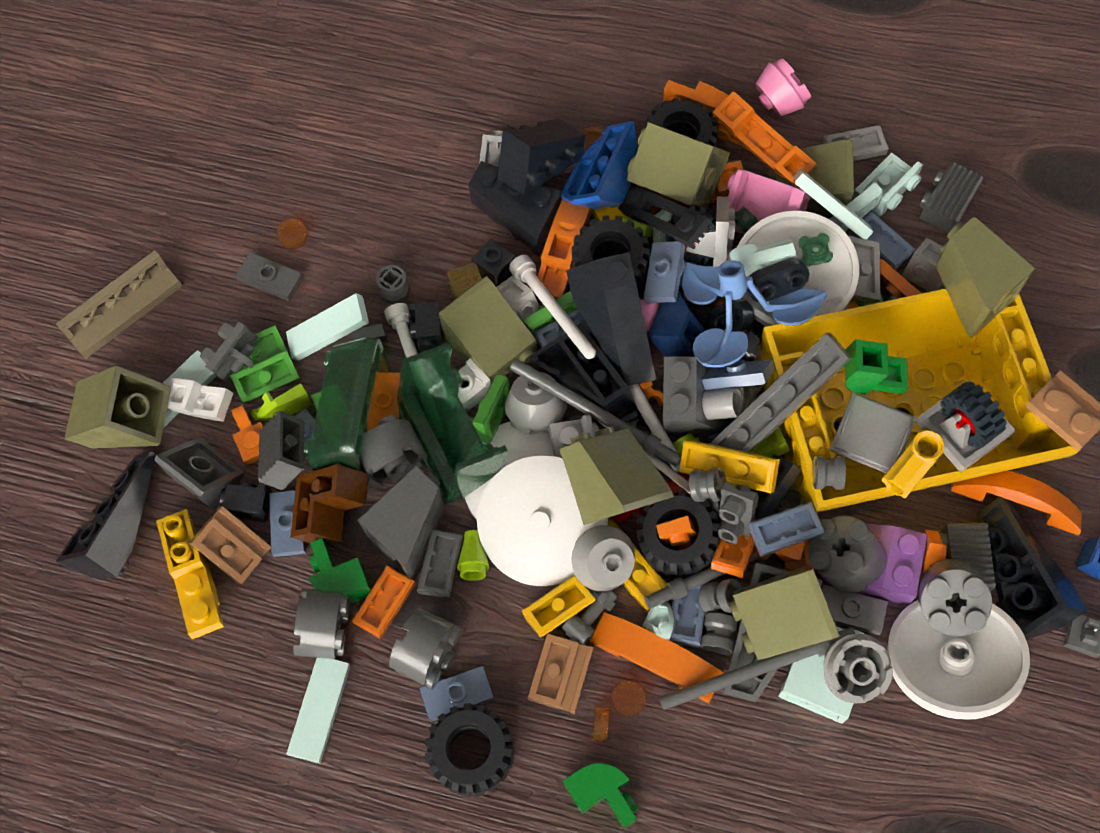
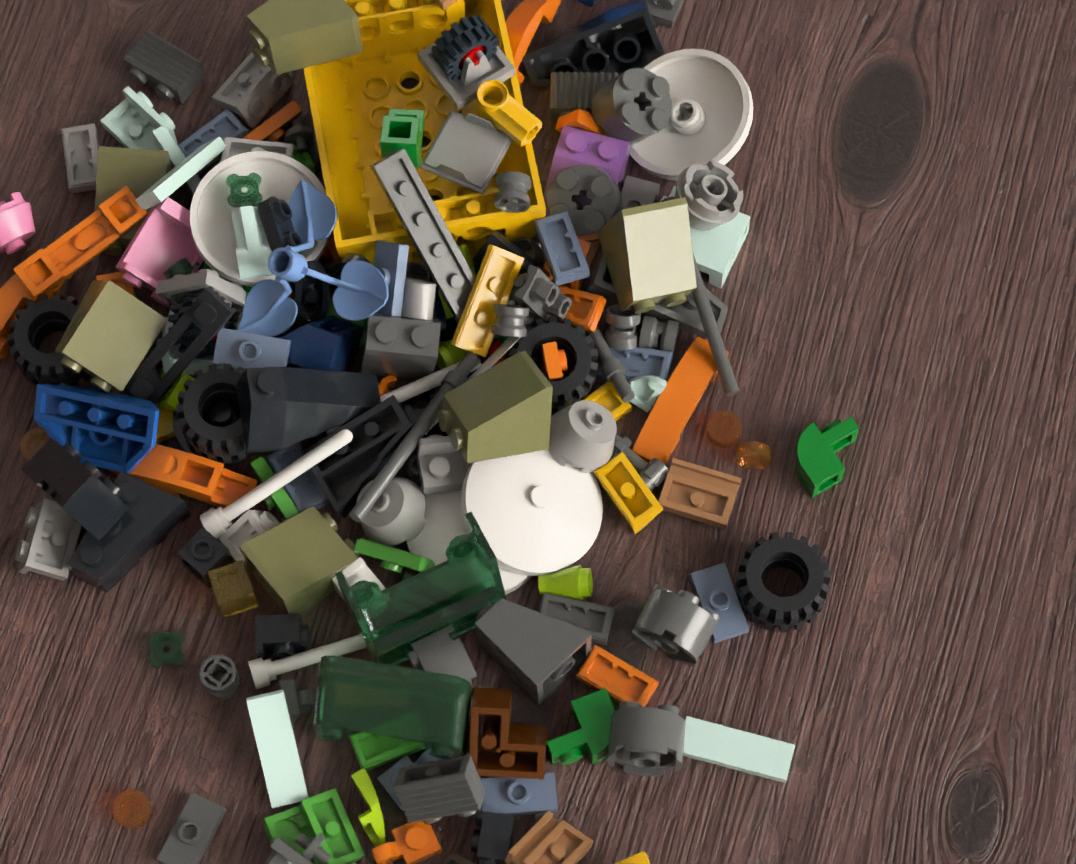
camera: 90 degrees left, 0 degrees up
none -> clear green plate [148,631,185,668]

